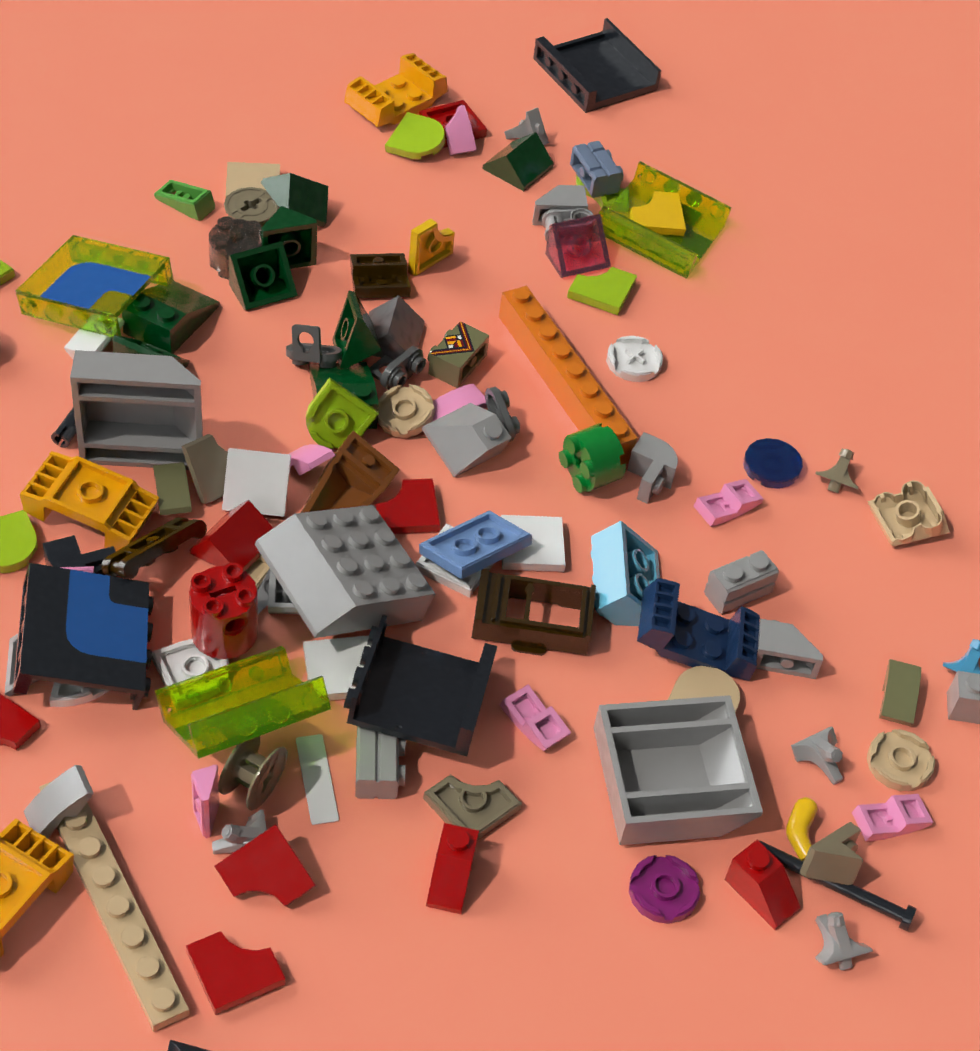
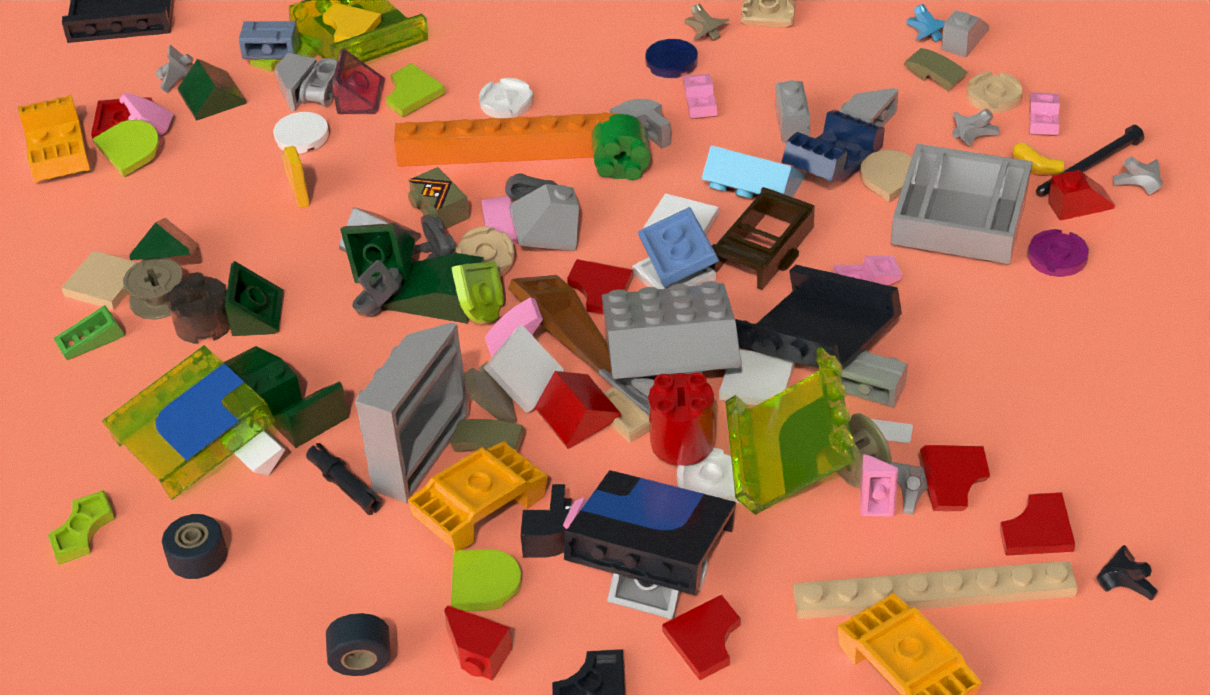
camera: 55 degrees left, 5 degrees down
light grey slope [23,765,94,838] -> none
dark brown plate [101,517,207,579] -> none
dark green slope [261,206,317,269] -> none
dark brown slope [350,253,411,298] -> none
dark tan tile [423,774,522,841] -> none
red slope [426,823,479,914] -> none
dark tan slope [799,822,863,885] -> none
none -> white tile [273,112,329,154]

